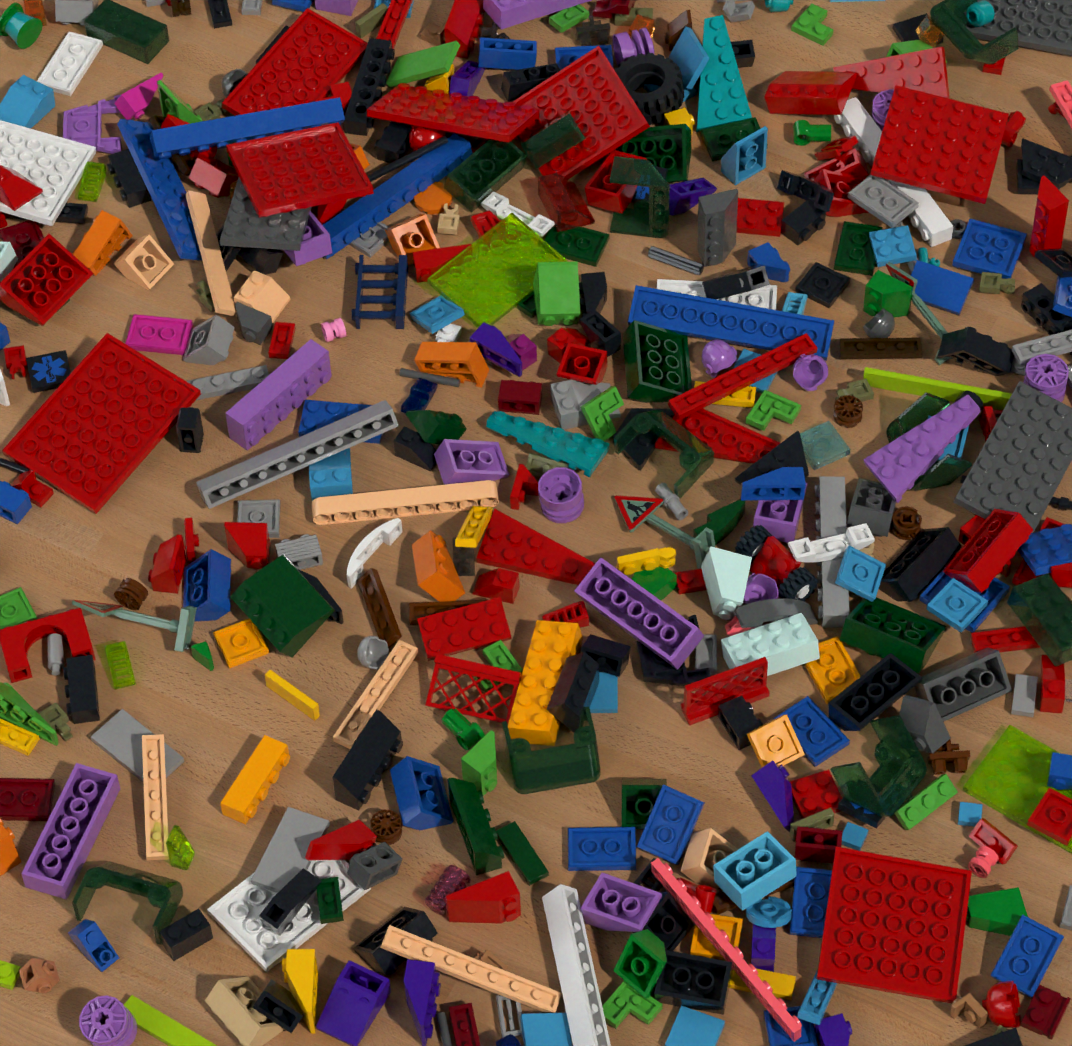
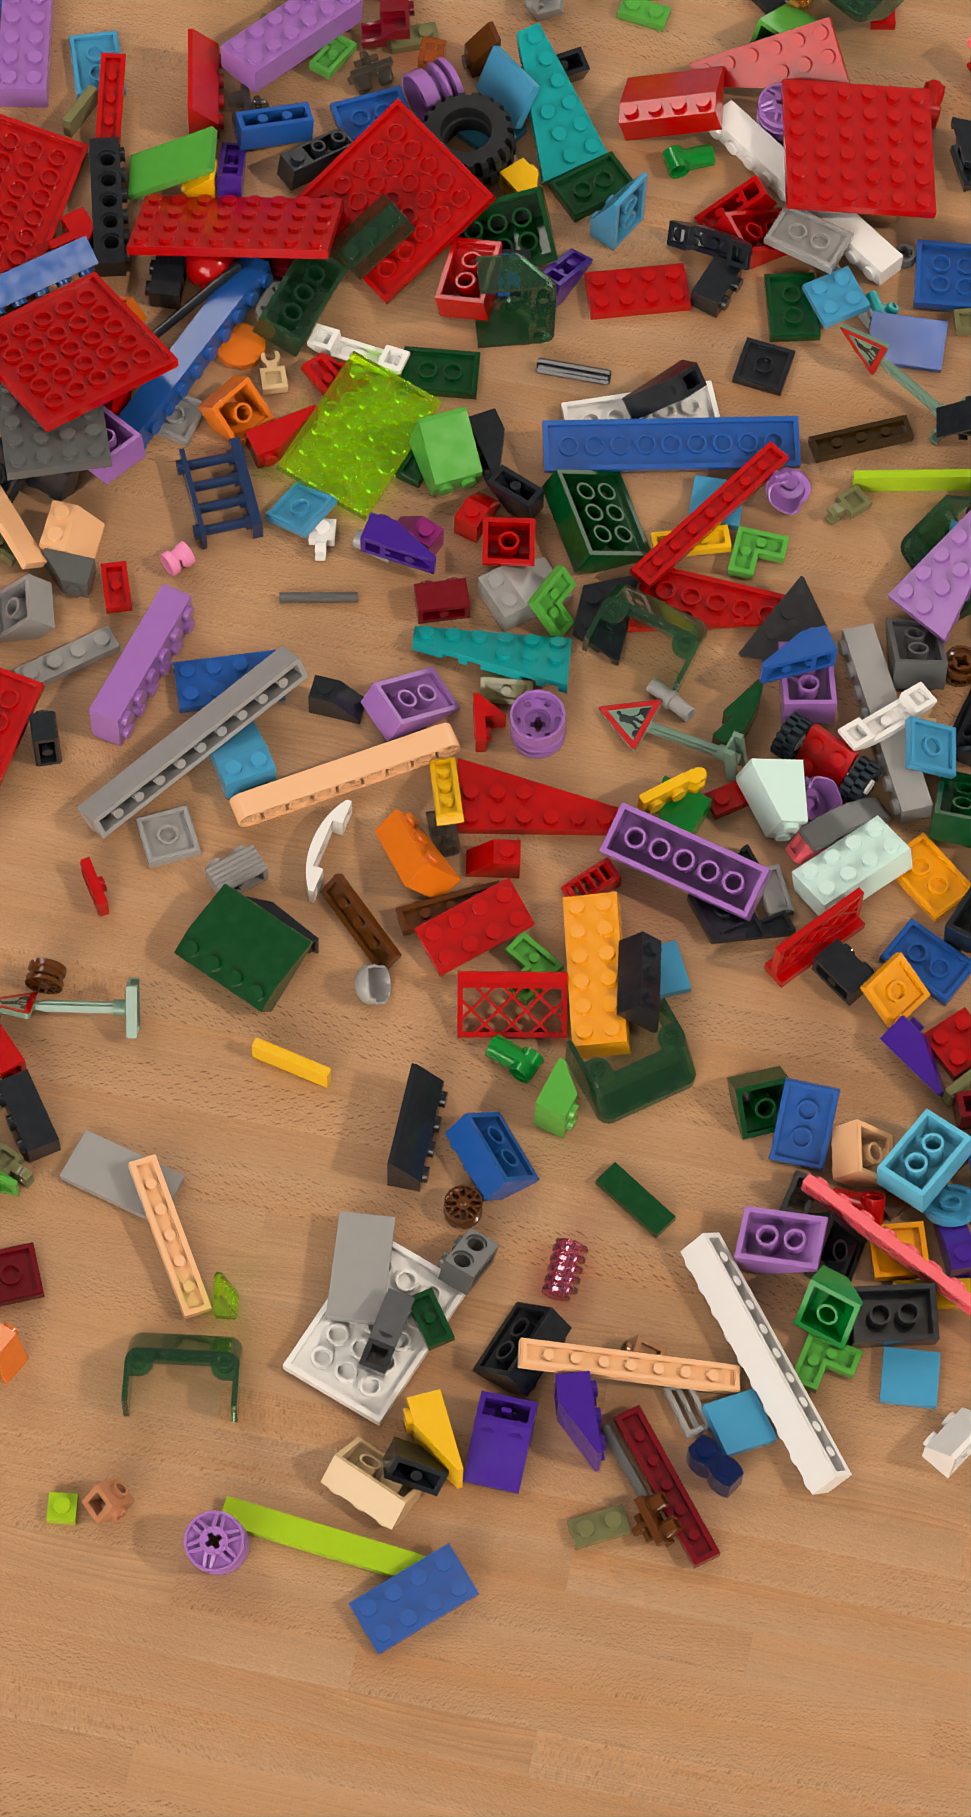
camera: 20 degrees left, 10 degrees up
medium lavender brick [21,763,120,900] -> none
blue slope [68,919,119,972] -> none
clear neon green slope [105,641,136,690] -> none
red slope [148,534,187,594] -> none
black brick [159,908,213,961] -> none
blue slope [183,549,231,621] -> none
green slope [191,641,214,671] -> none
light orange tile [213,619,269,669] -> none
light orange brick [220,735,290,825] -> none
red slope [224,522,271,569] -> none
red slope [305,819,377,860] -> none
light nougat plate [333,640,418,749] -> none
clear blue slope [401,378,438,413] -> none
dark green slope [406,410,467,445] -> none
orange wedge [414,342,490,388] -> none
medium nougat bracket [421,22,446,46] -> none
red slope [445,871,521,924] -> none
dark green slope [448,778,505,876] -> none
clear red slope [538,173,595,232] -> none
blue tile [568,827,636,871] -> none
black brick [581,634,631,677] -> none
dark grey slope [697,189,738,267] -> none
medium lavender cap [701,340,737,378] -> none
blue slope [747,242,790,282] -> none
medium azure slope [782,292,808,315] -> none
clear light blue plate [800,421,850,470] -> none
red plate [815,136,858,161] -> none
reddish brown wheel [833,395,863,428] -> none
green slope [863,270,913,318] -> none
dark grey hair [863,308,895,338] -> none

